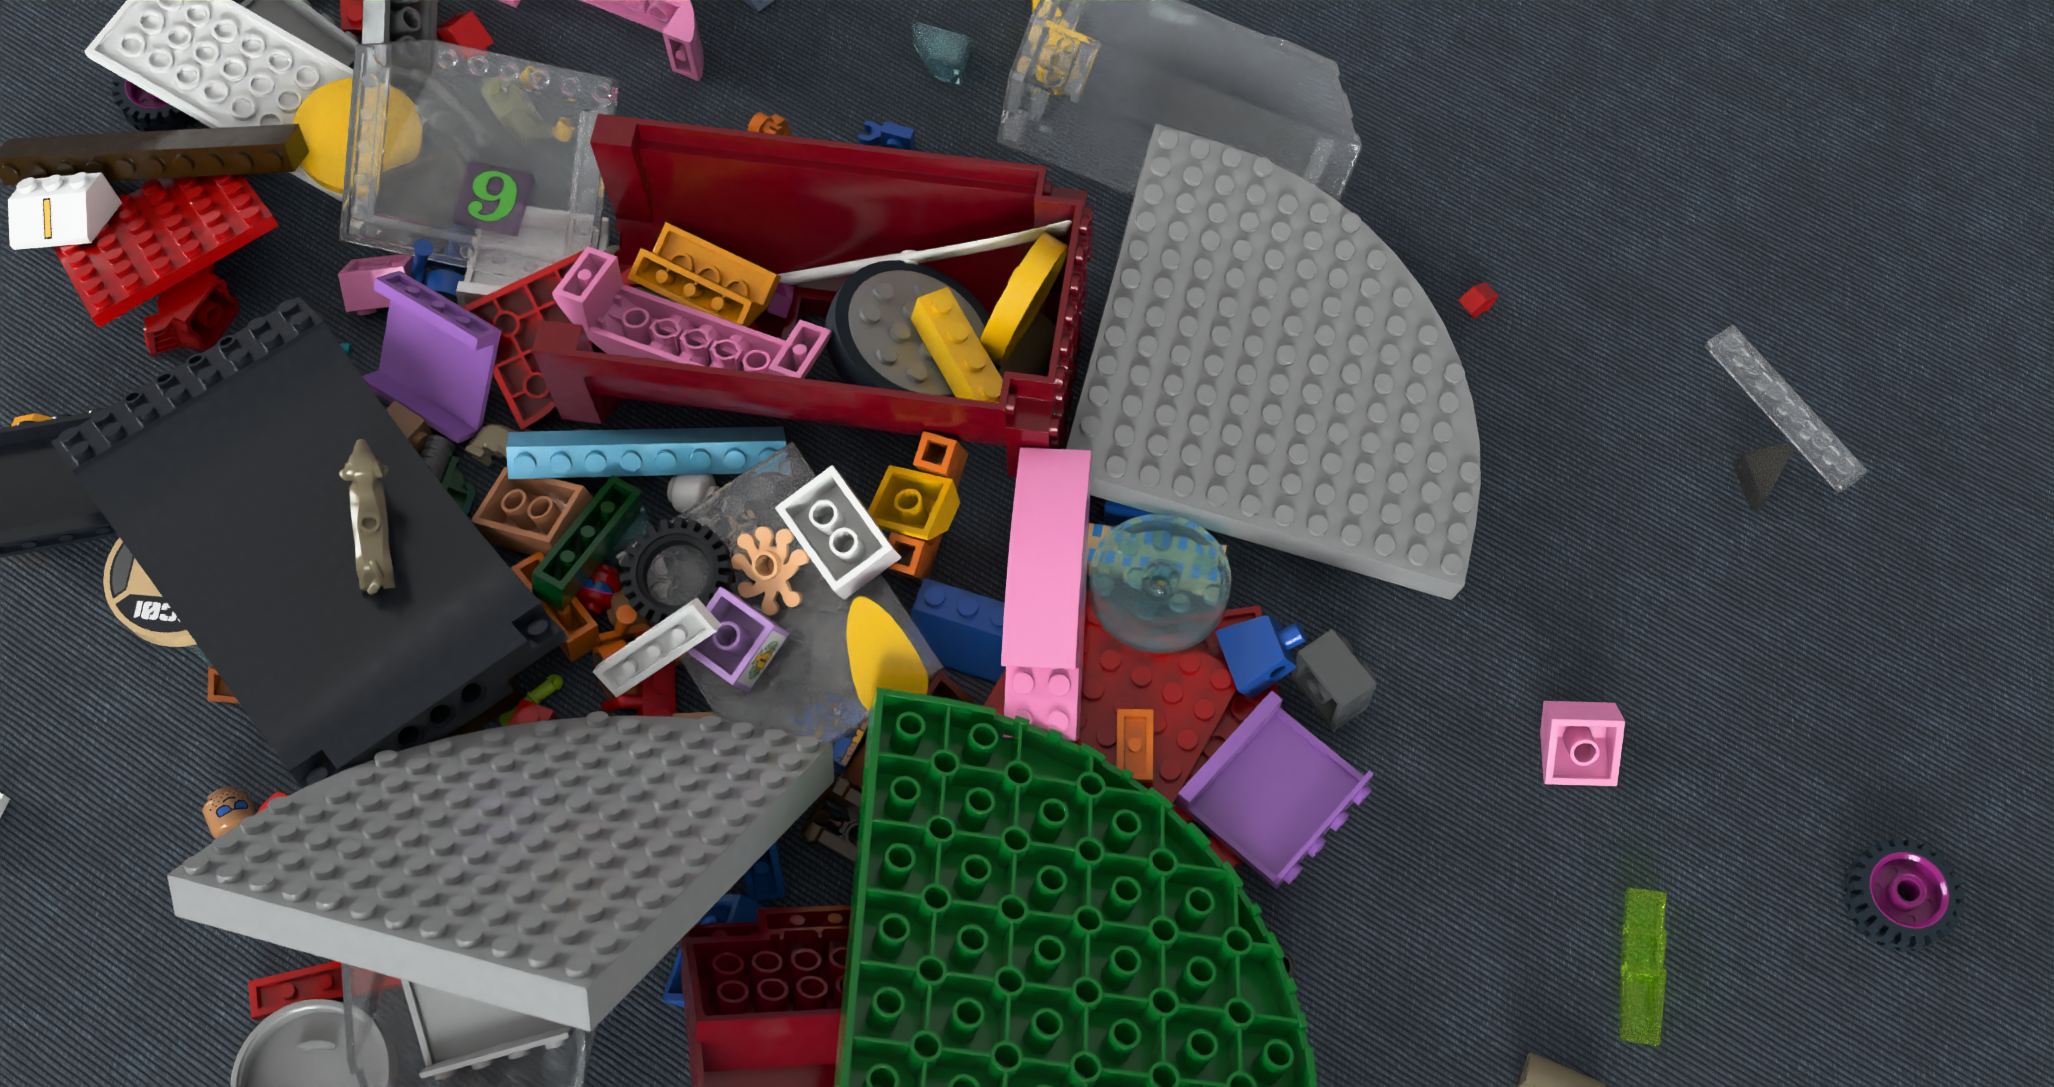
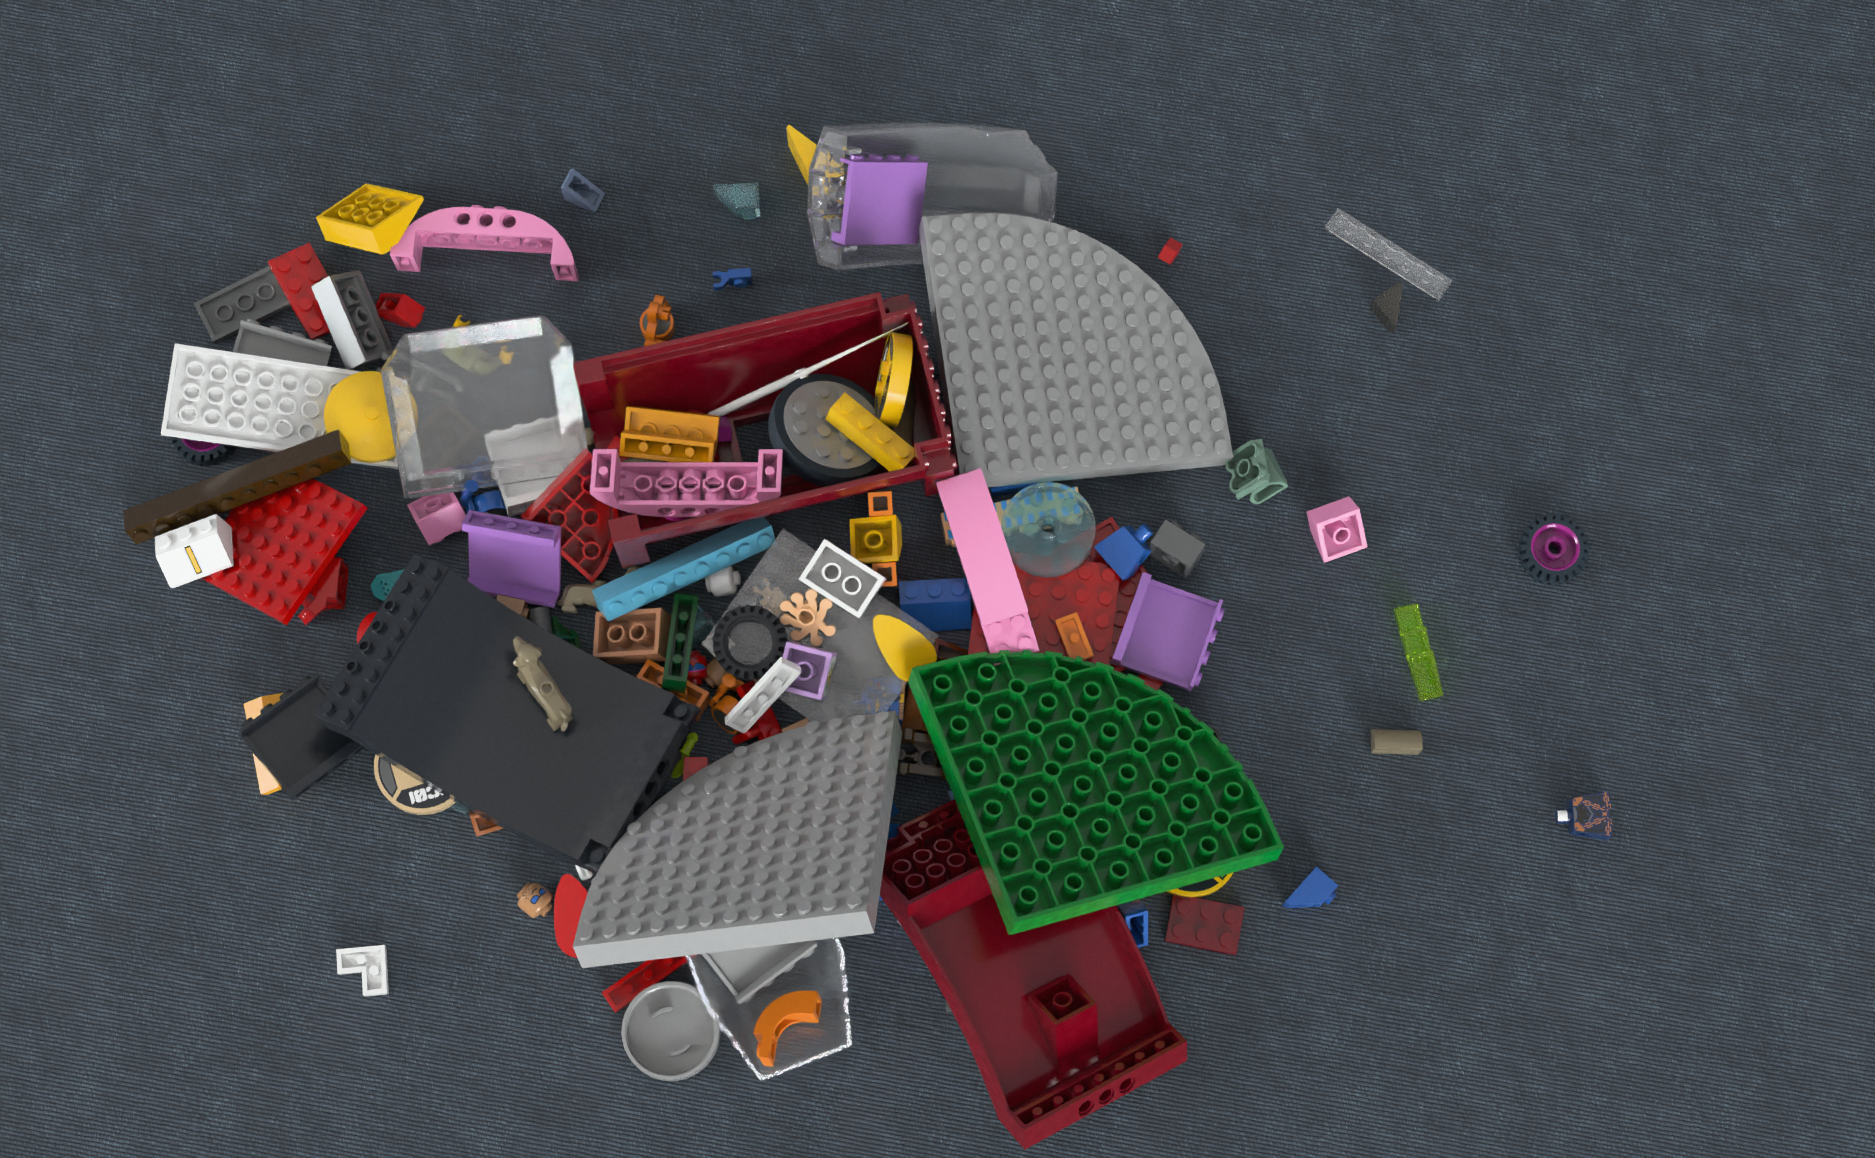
camera: 25 degrees left, 10 degrees up
clear purple tile [452,161,535,237] -> none
none -> medium lavender panel [831,154,928,245]
none -> sand green piece [1226,439,1288,504]

